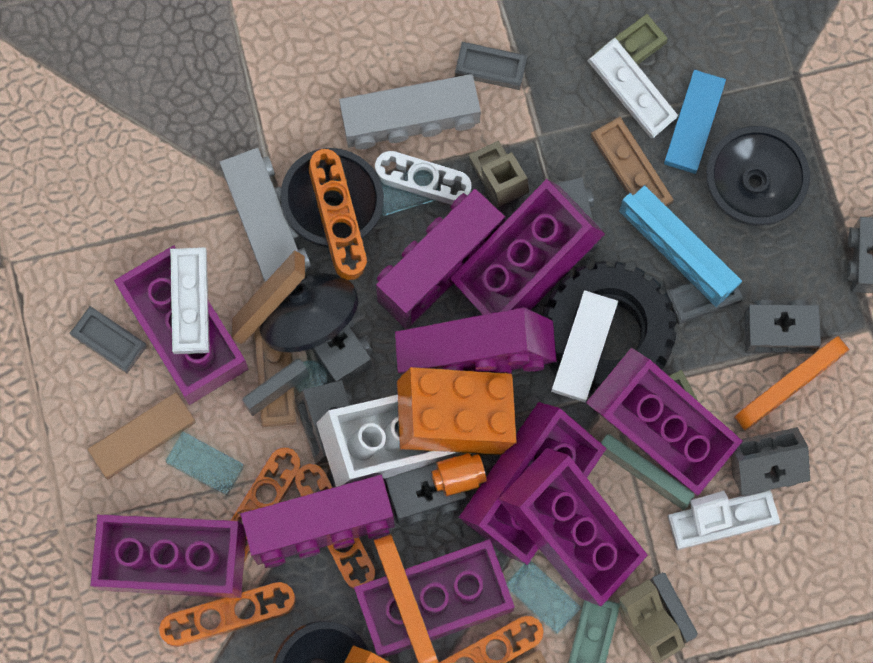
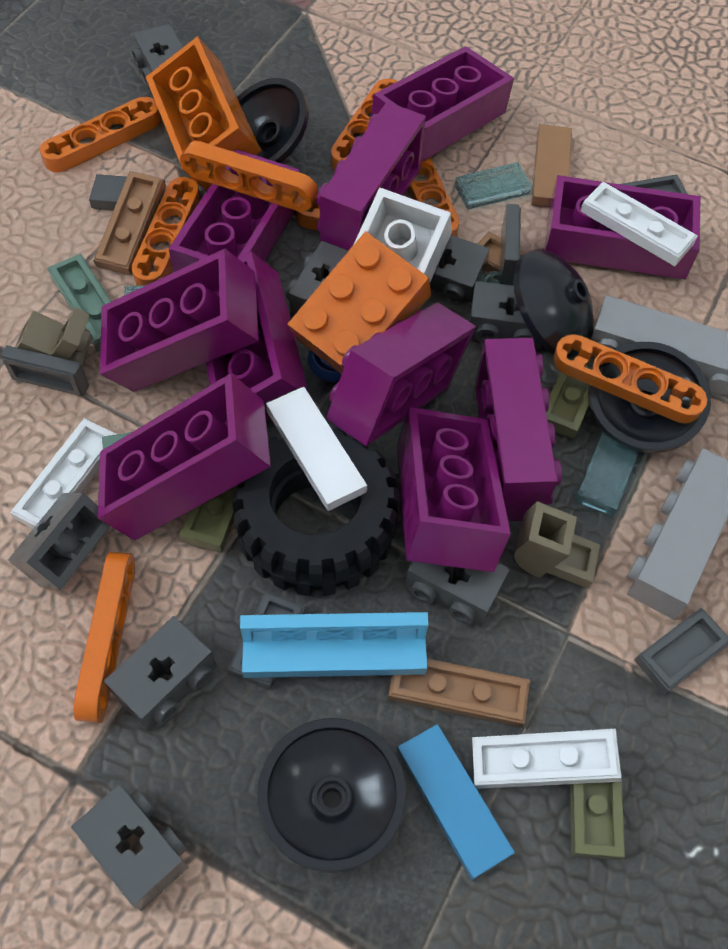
camera: 130 degrees right, 15 degrees down
medium nougat tile [232,250,305,344] -> none
white beam [375,151,471,205] -> none
orange brick [431,453,486,497] -> none
white tile [690,491,733,536] -> none
none -> olive plate [546,358,591,439]

